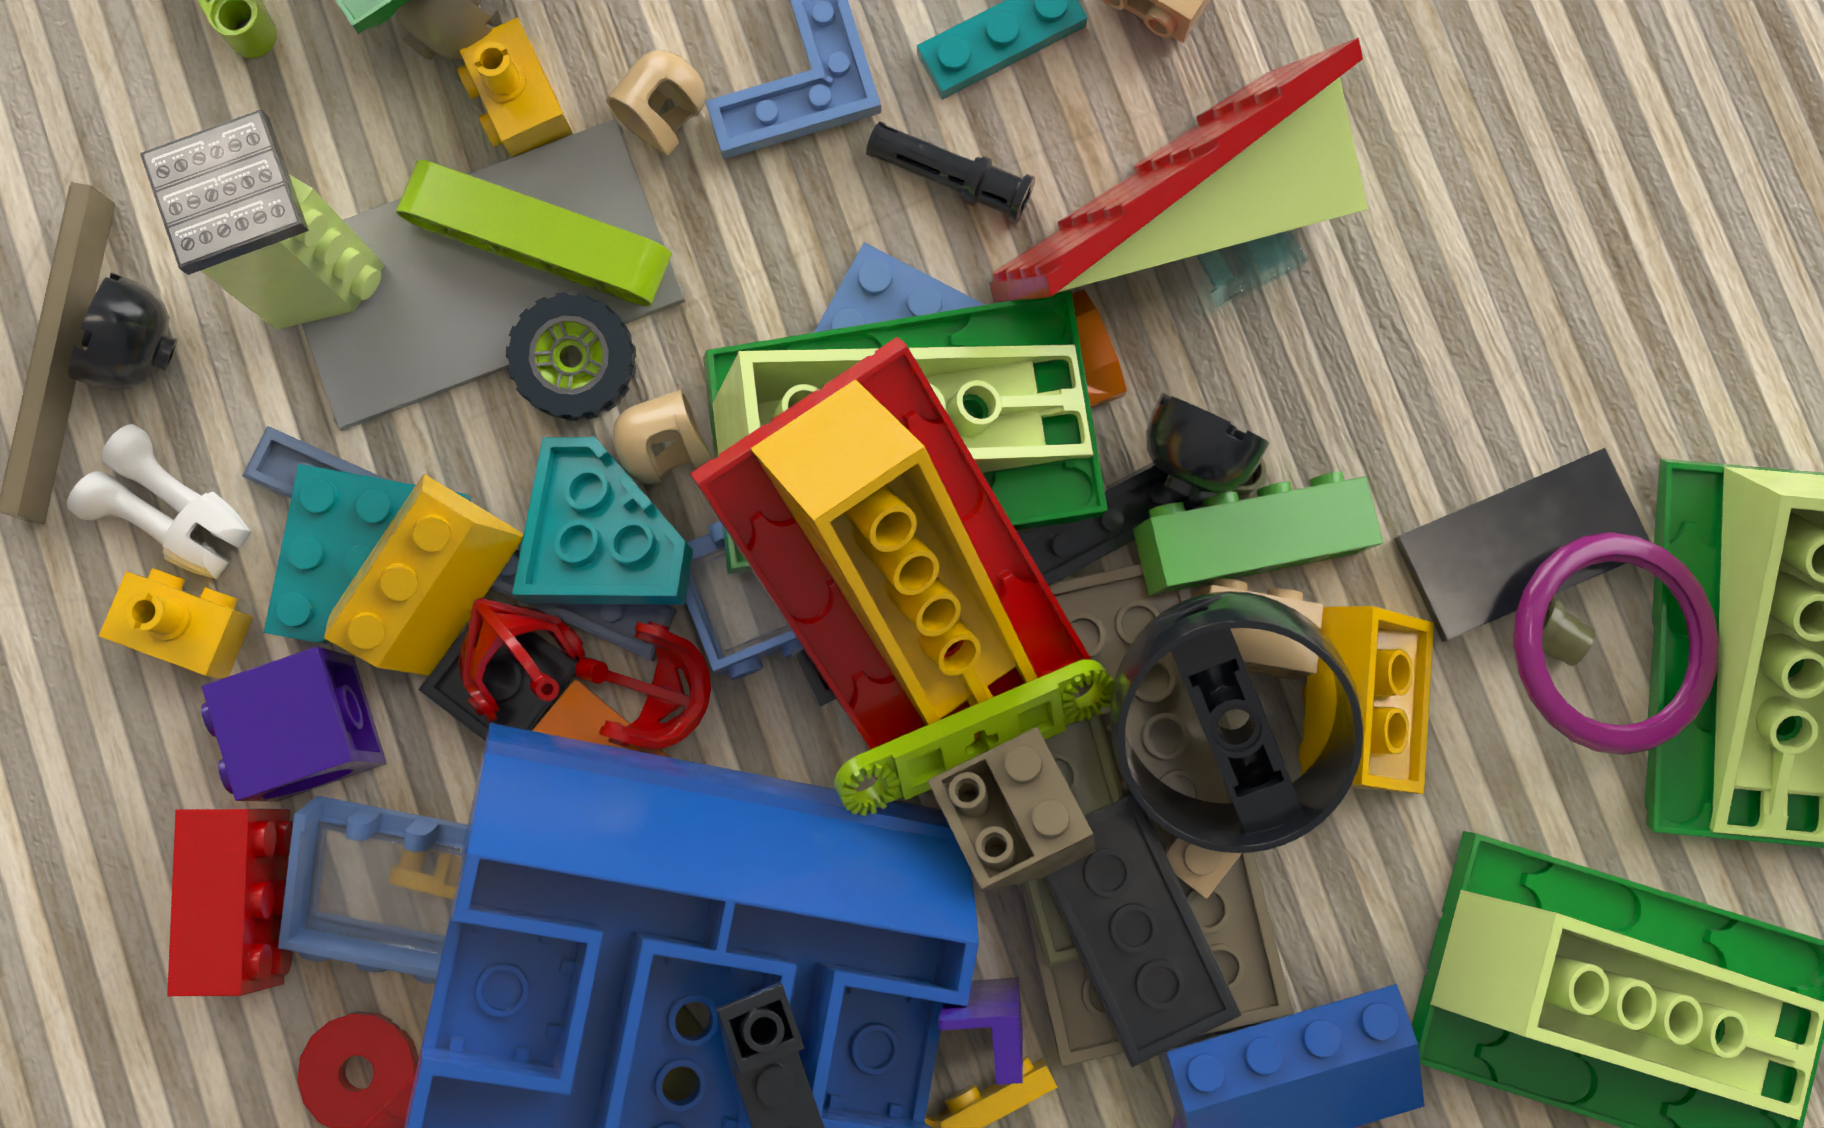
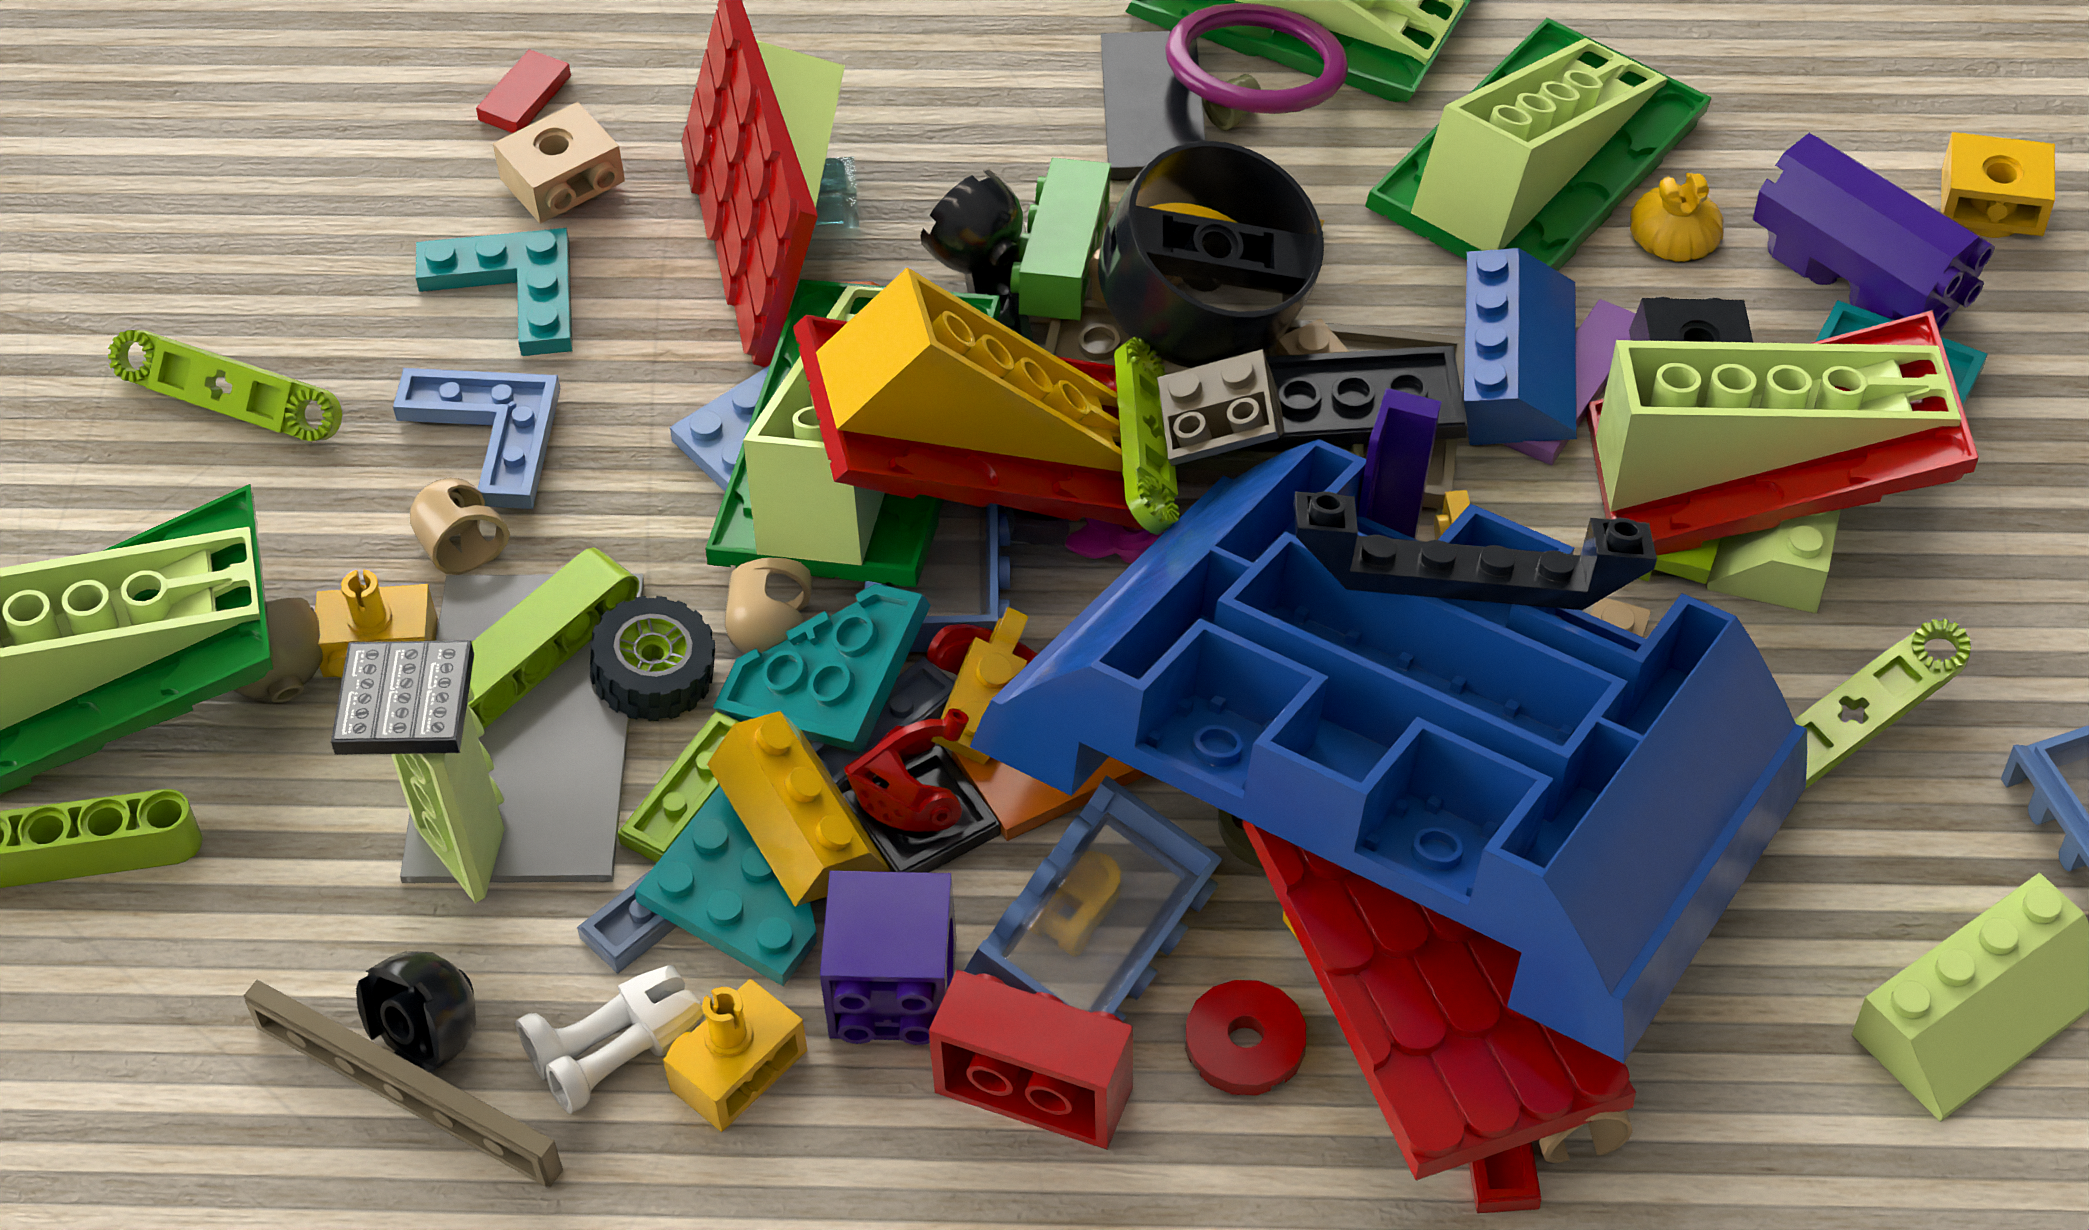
camera: 70 degrees left, 30 degrees down
black pin [866,121,1036,224] -> none
none -> lime tile [617,710,739,863]
none -> yellow plate [932,607,1028,765]

